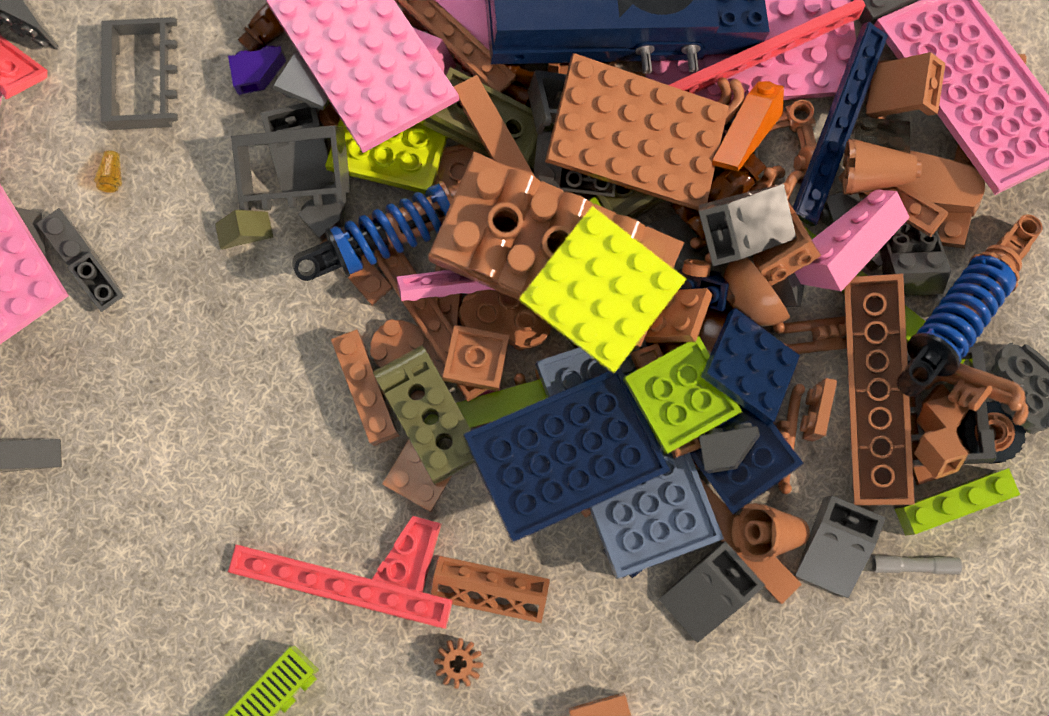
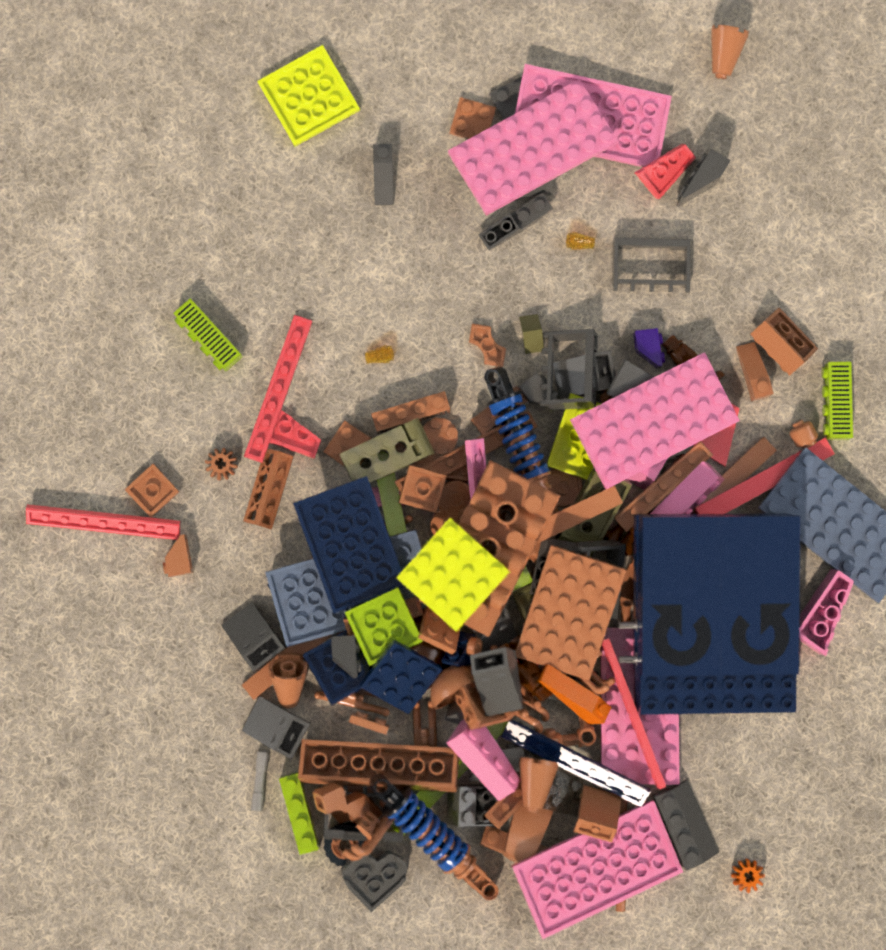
camera: 90 degrees right, 5 degrees up
none -> clear yellow cone [365,345,394,364]
none -> nougat tile [469,323,506,368]

